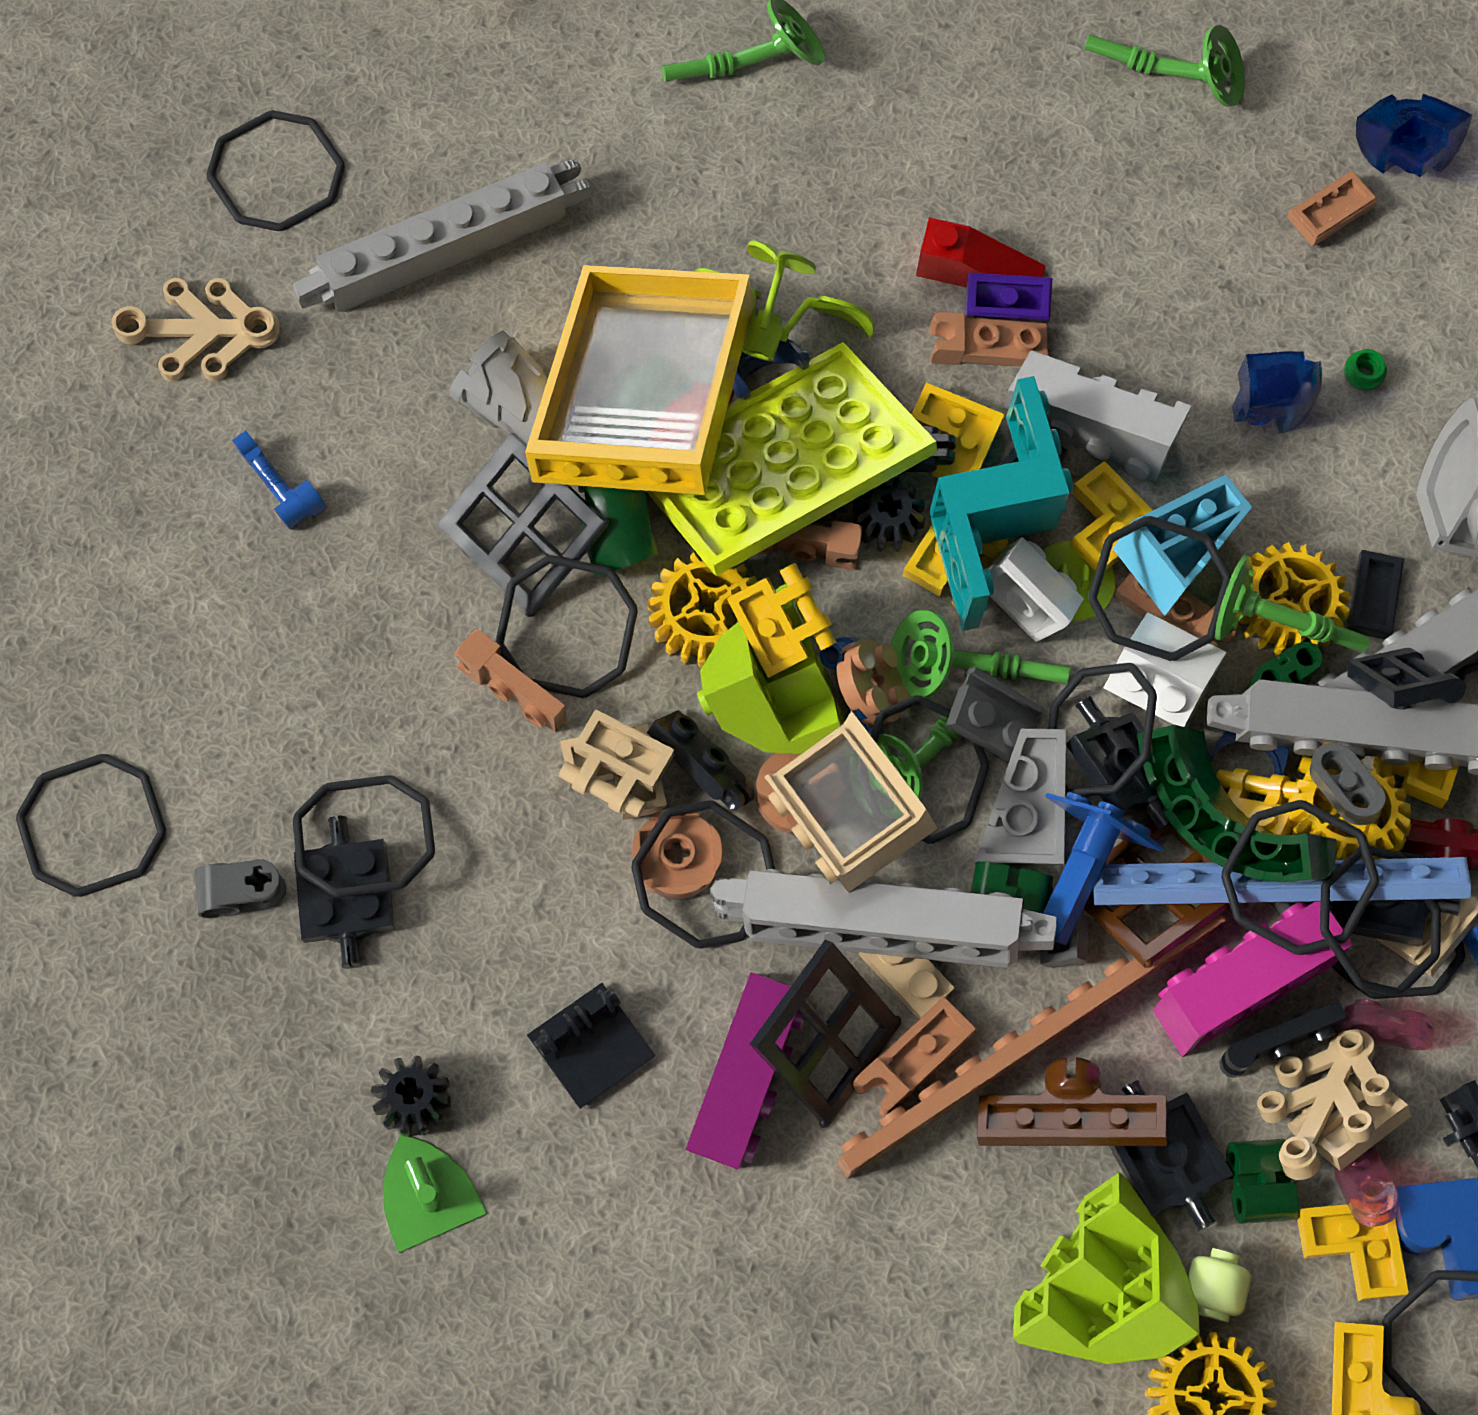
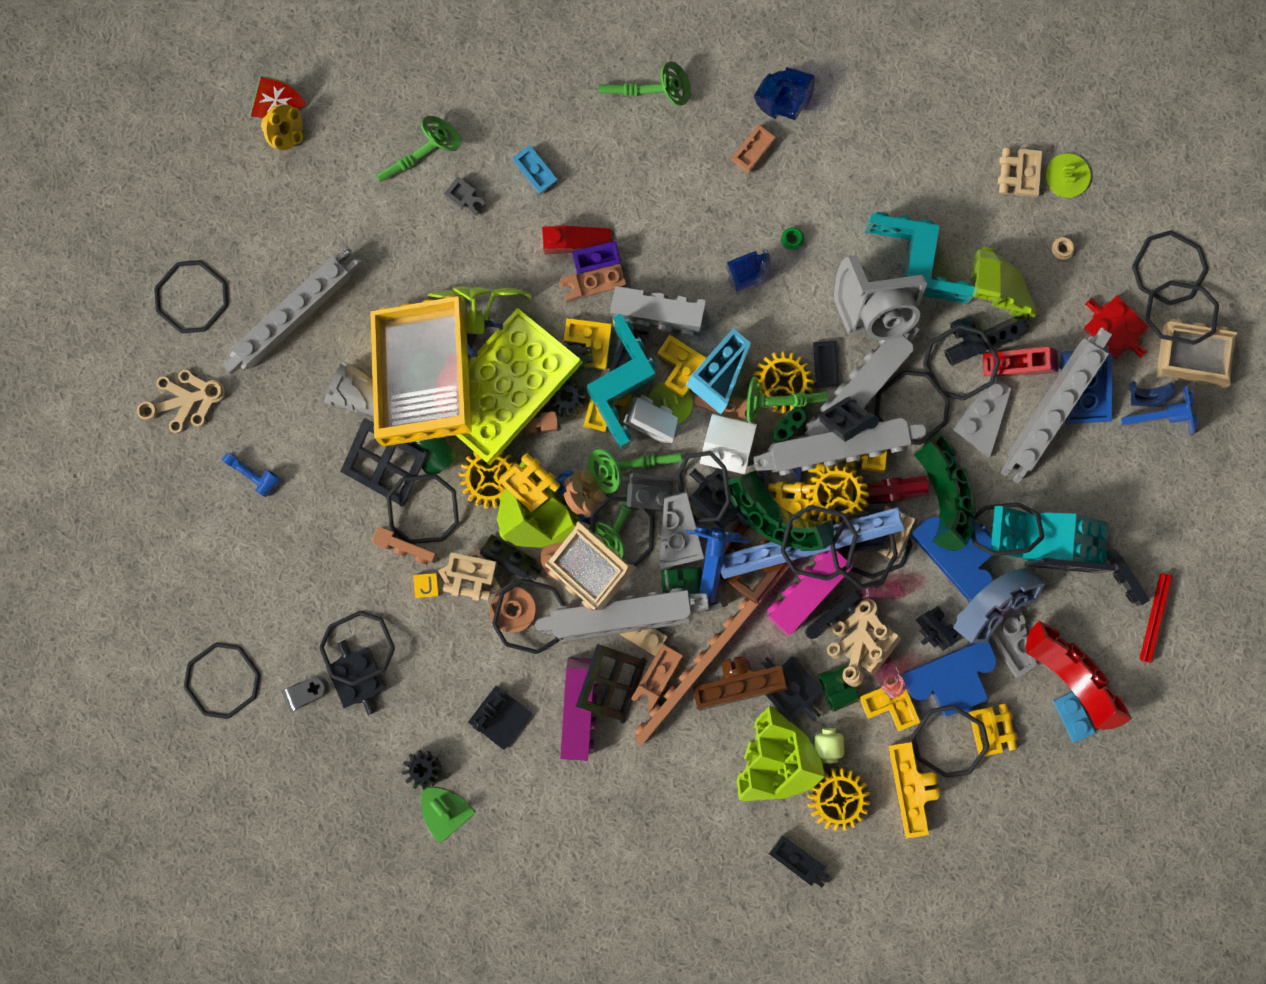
camera: 10 degrees left, 15 degrees up
black piece [1088,516,1231,661] -> none
dark grey plate [1310,743,1385,825] -> none
none -> yellow tile [413,573,439,598]
none -> dark grey plate [444,177,486,216]
none -> dark azure plate [512,145,558,195]

